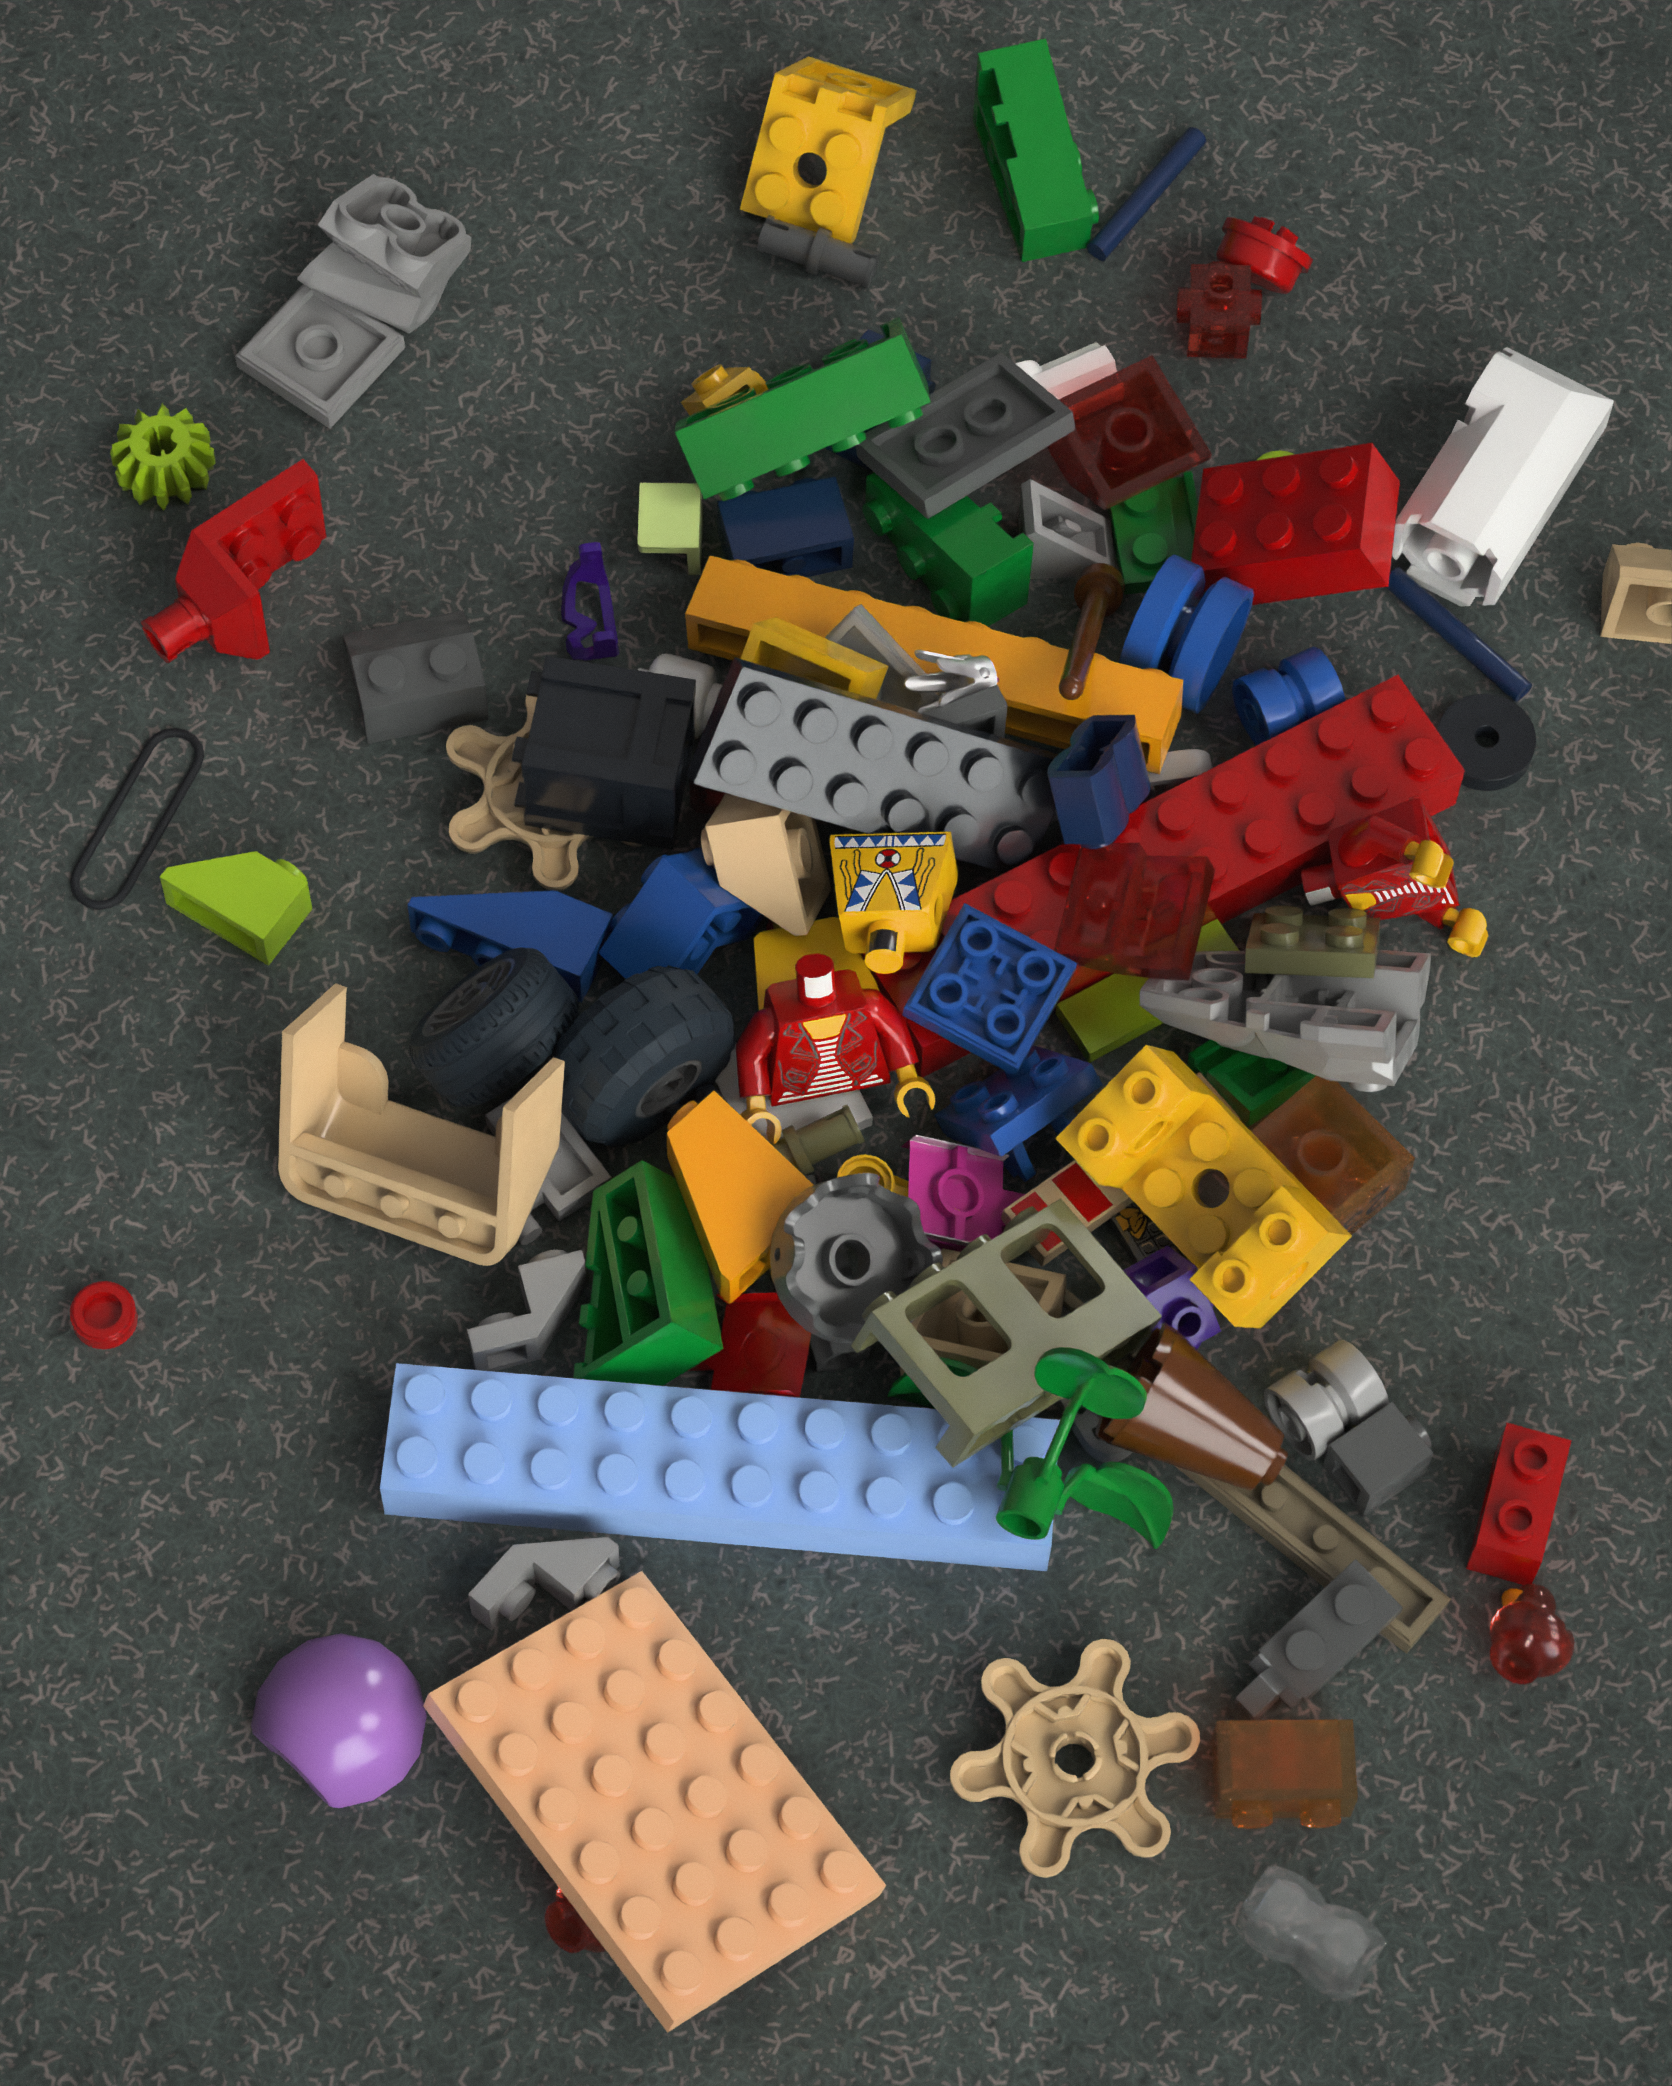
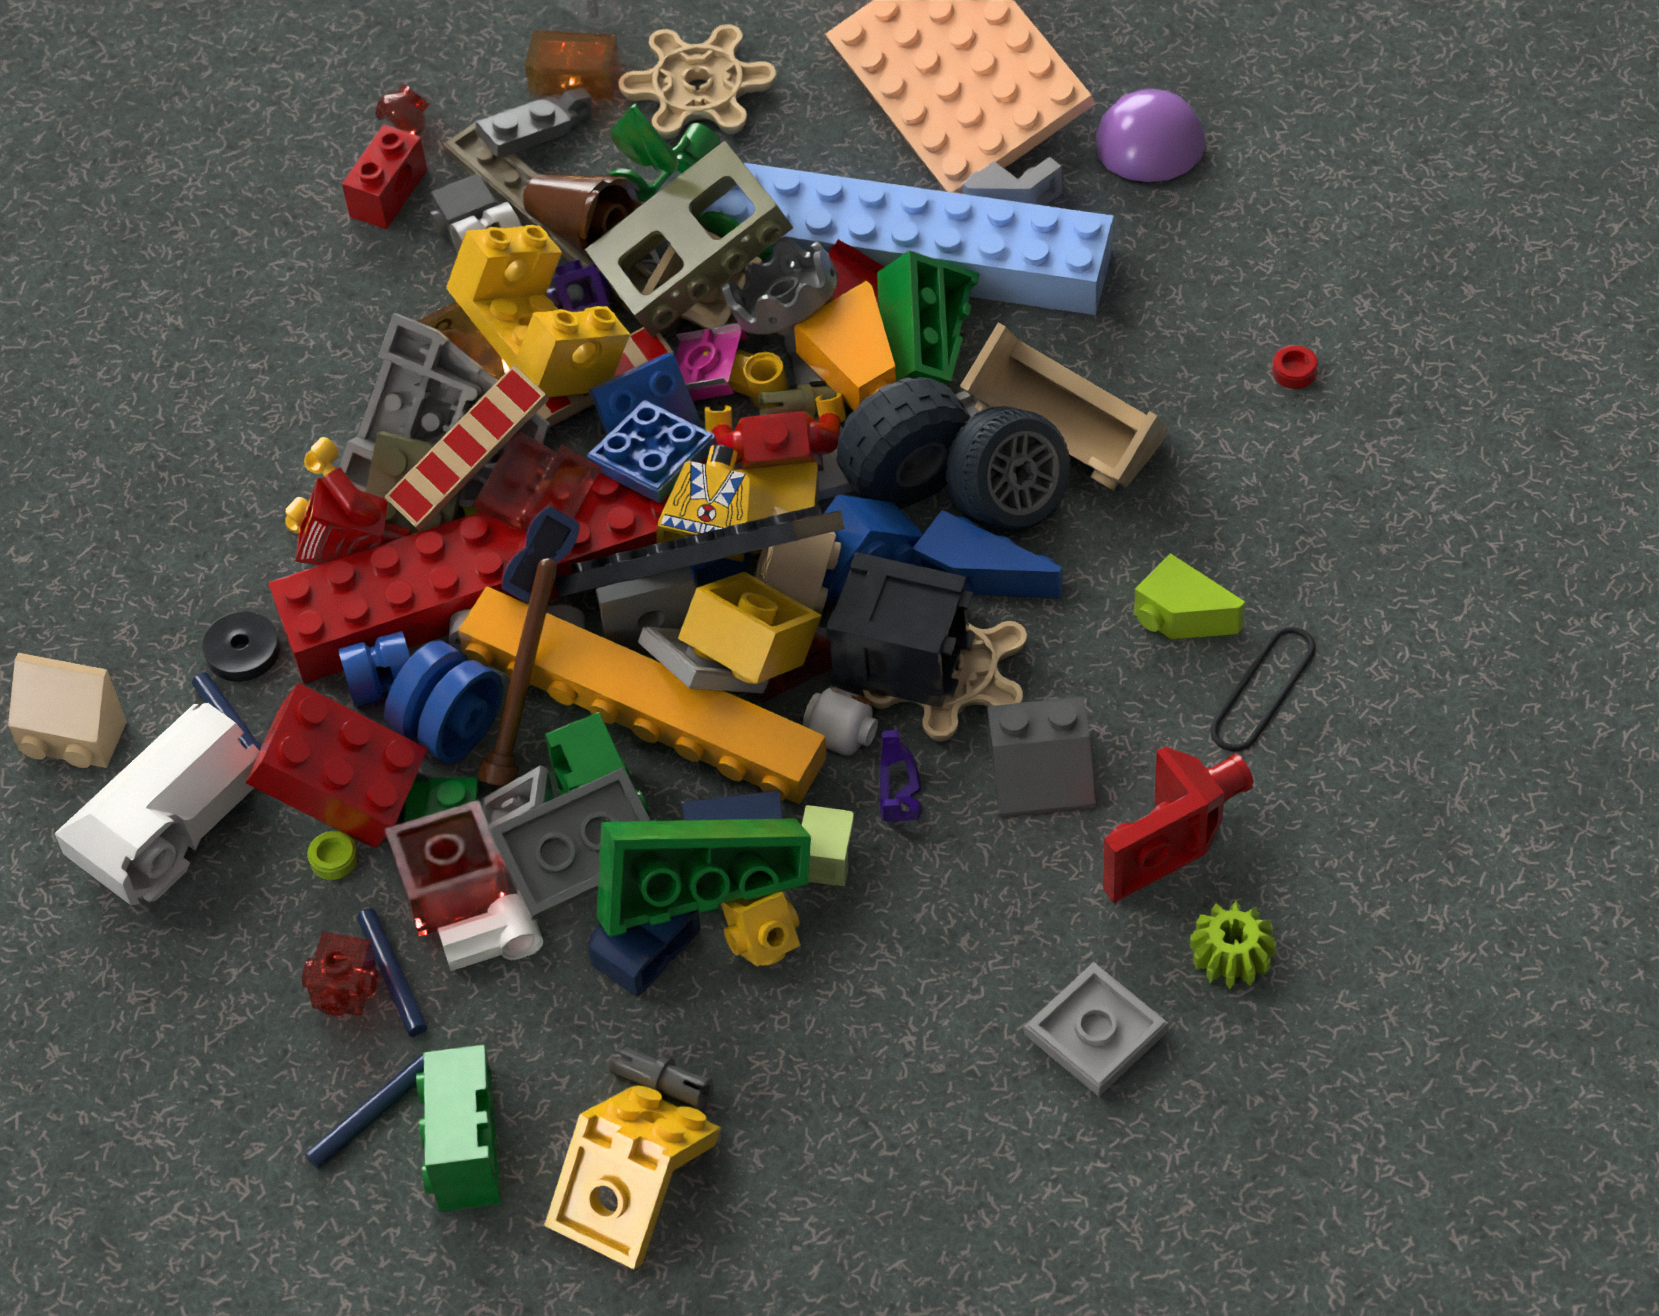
camera: 165 degrees left, 10 degrees down
light grey piece [297,174,472,333] -> none
light grey slope [467,1250,587,1371] -> none
flat silver piece [903,650,999,713] -> none
red piece [1216,216,1313,294] -> none
none -> dark blue bar [357,908,427,1037]
none -> tile [384,365,549,531]

